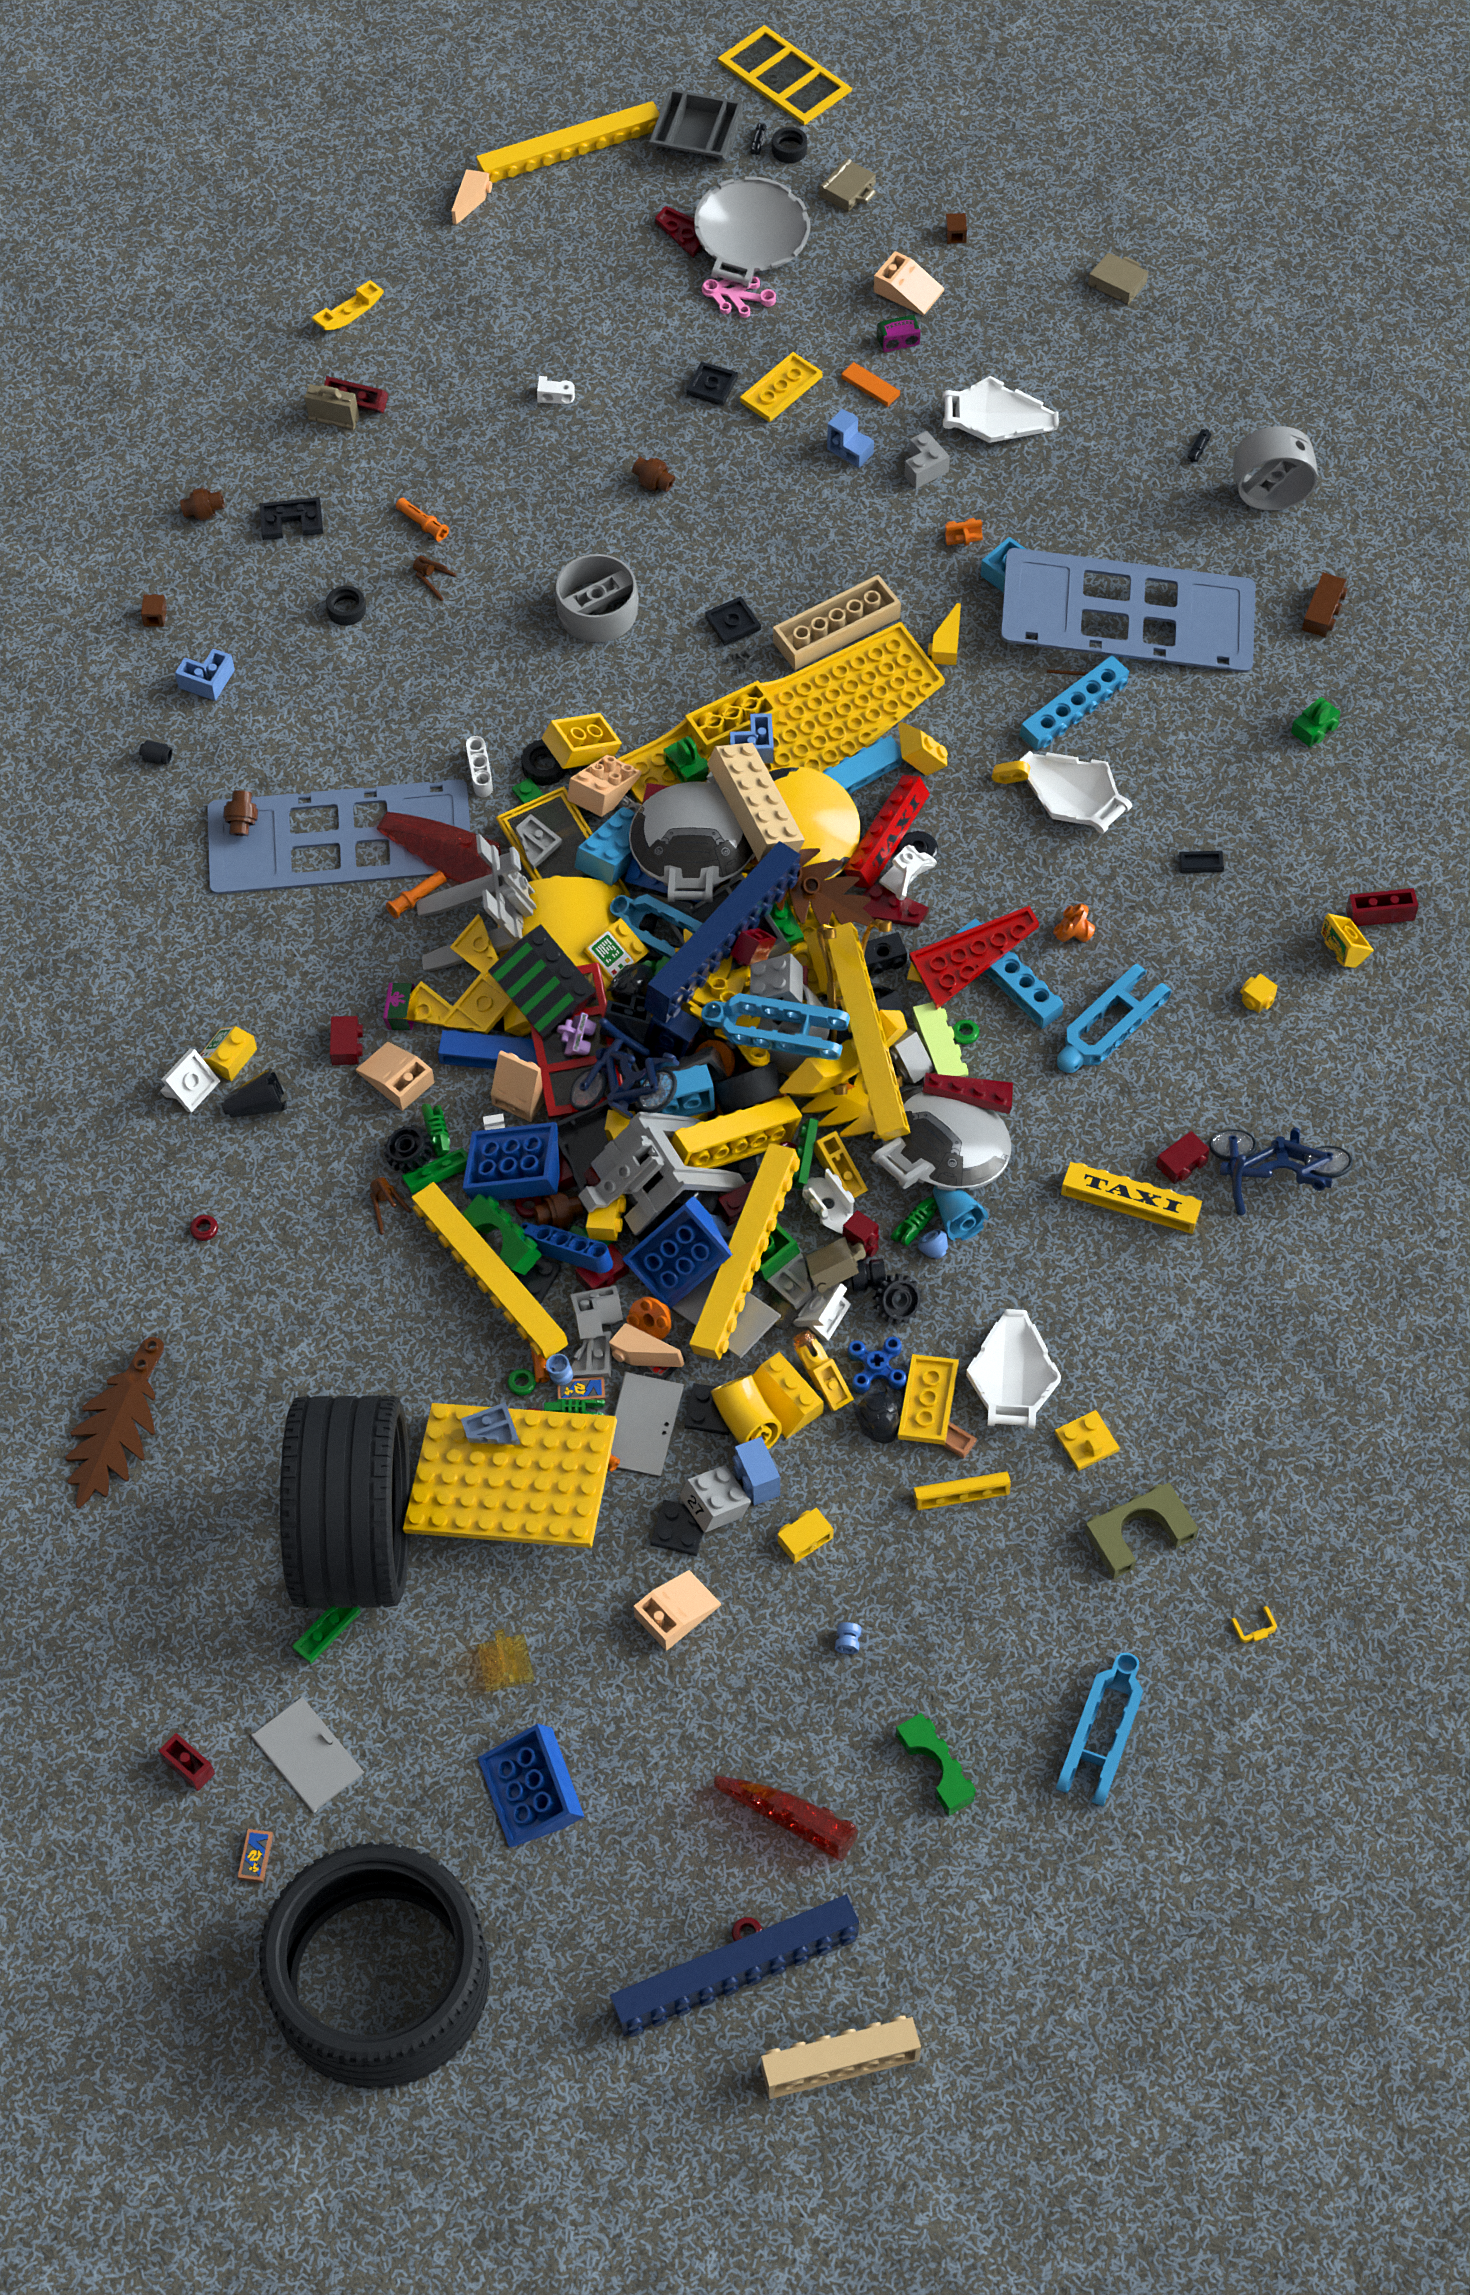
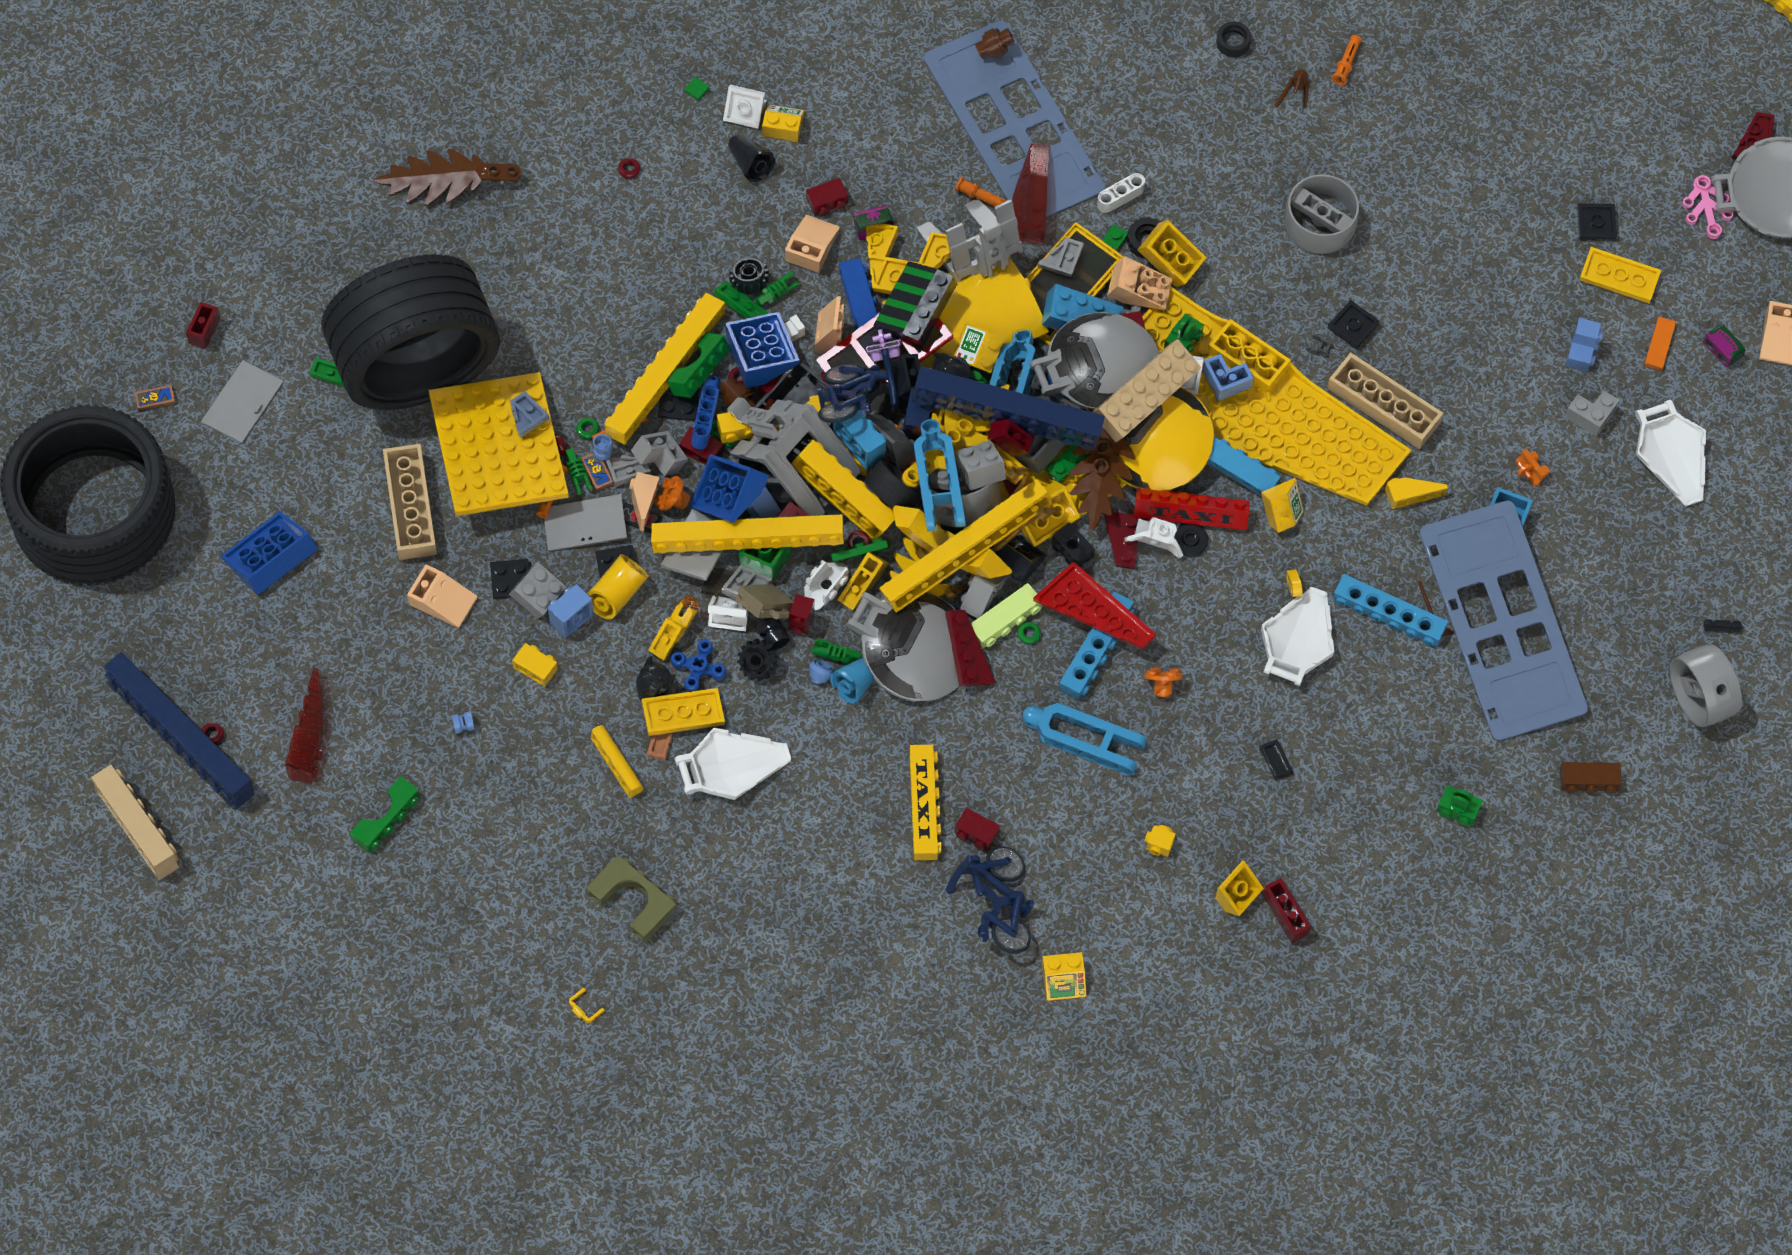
camera: 65 degrees right, 5 degrees up
reddish brown plant [370,1177,411,1235] -> none
clear yellow bracket [477,1629,535,1692] -> none
white leg [537,376,575,404] -> none
reddish brown piece [632,457,675,493] -> none
yellow slope [752,1352,824,1440] -> none
yellow hinge [1055,1410,1120,1471] -> none
dark azure piece [1056,1653,1143,1807] -> none
none -> tan brick [383,444,437,560]
none -> green tile [684,77,710,102]
none -> yellow slope [1042,952,1086,1001]

